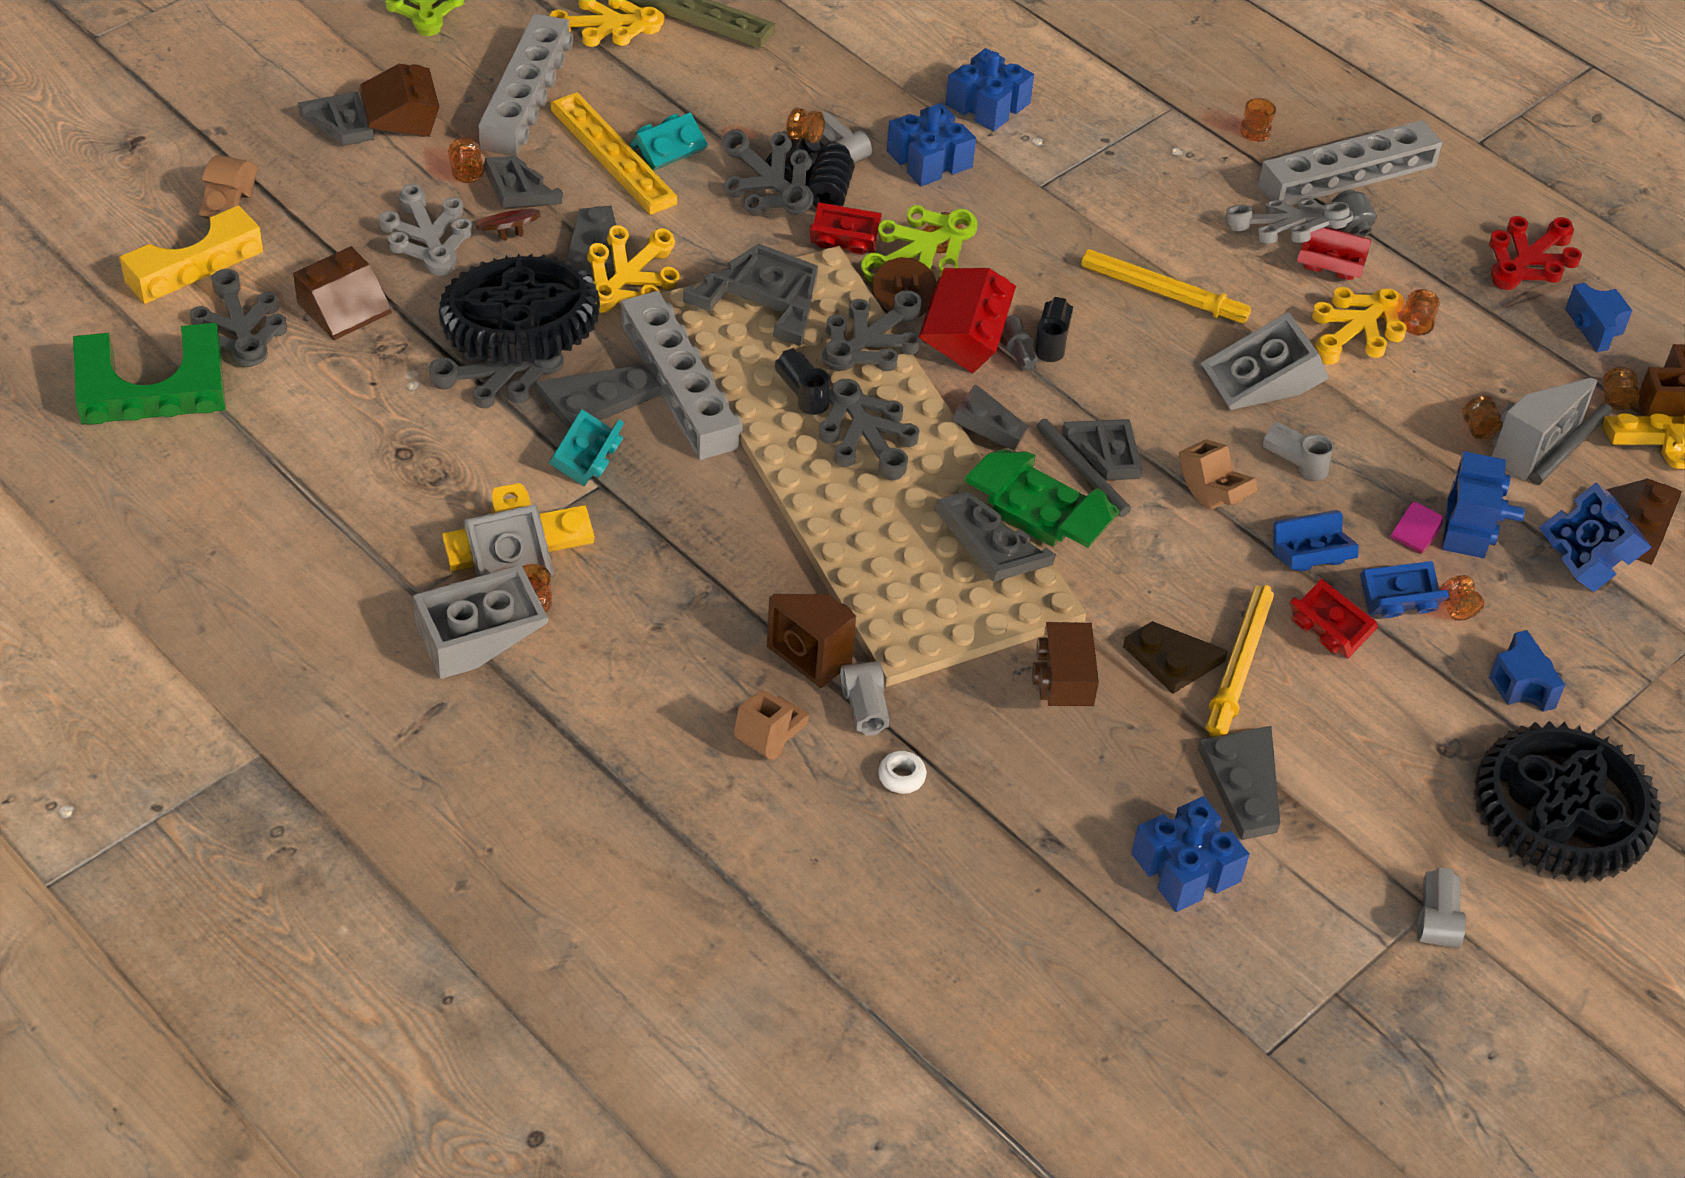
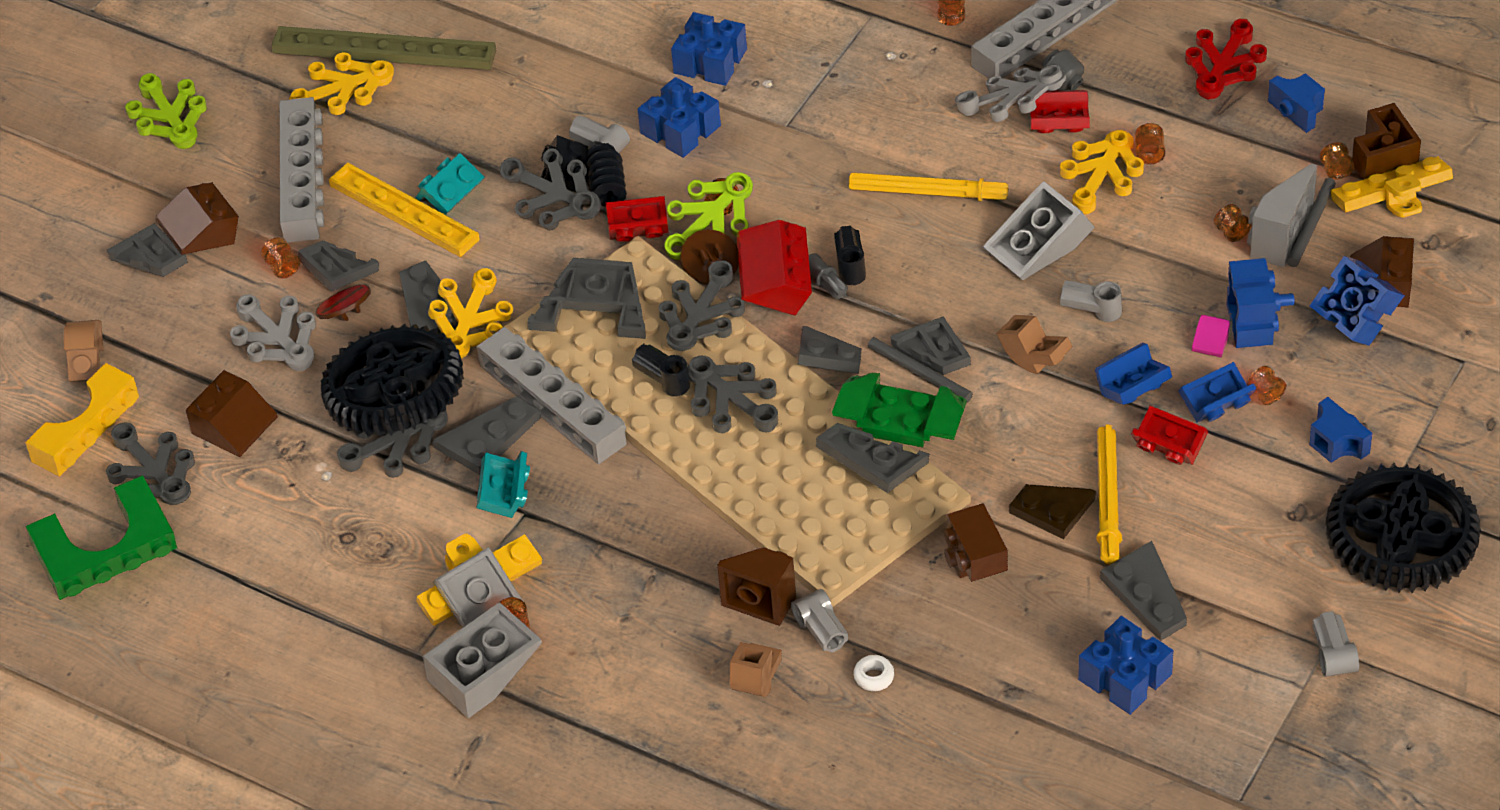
camera: 10 degrees left, 0 degrees up
clear orange wheel [786,108,825,143] -> none

